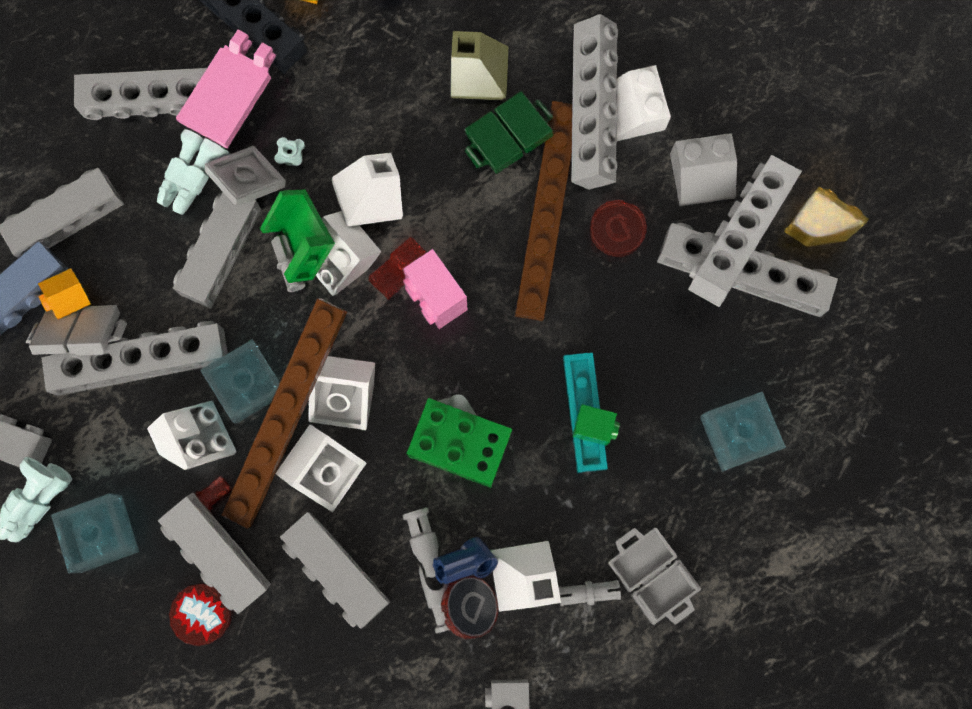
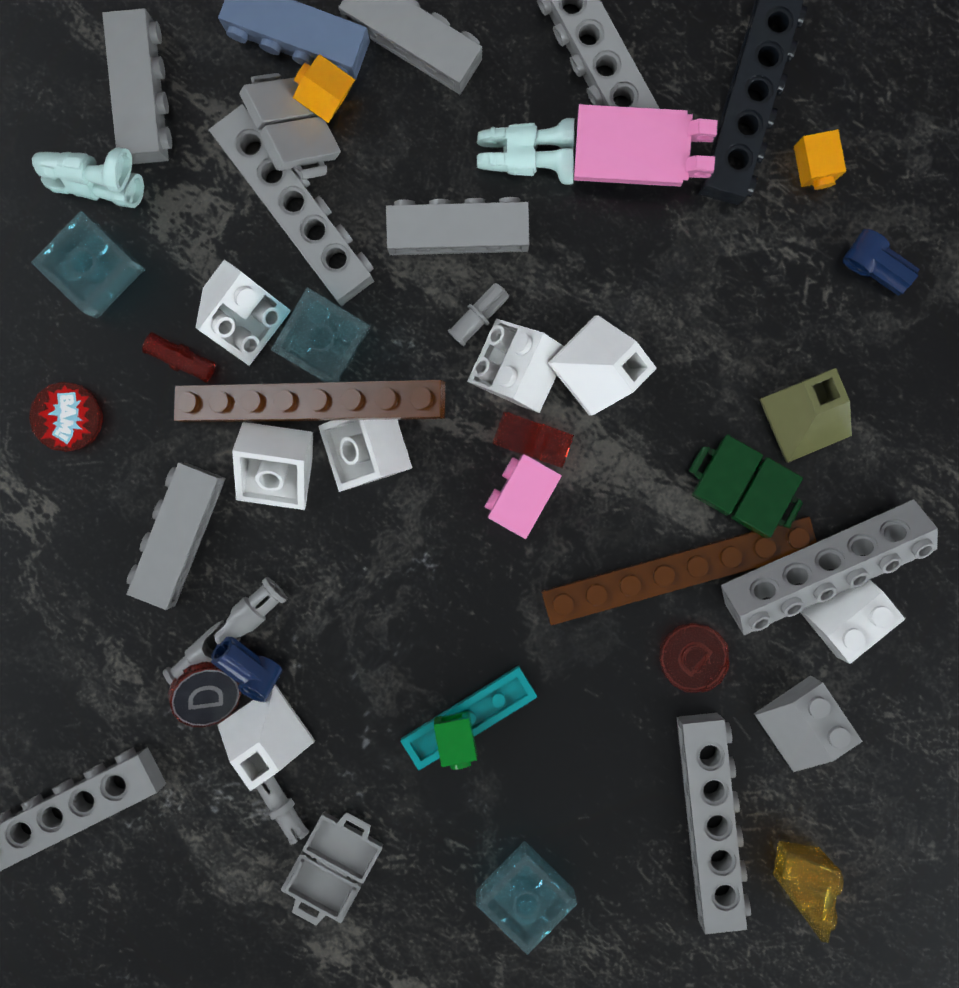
camera: 65 degrees right, 10 degrees up
light grey brick [158,493,271,614] -> none
light grey tile [205,146,286,207] -> none
green panel [260,189,335,283] -> none
light aqua plate [275,137,305,166] -> none
green piece [407,395,512,488] -> none
light grey brick [688,155,802,307] -> none

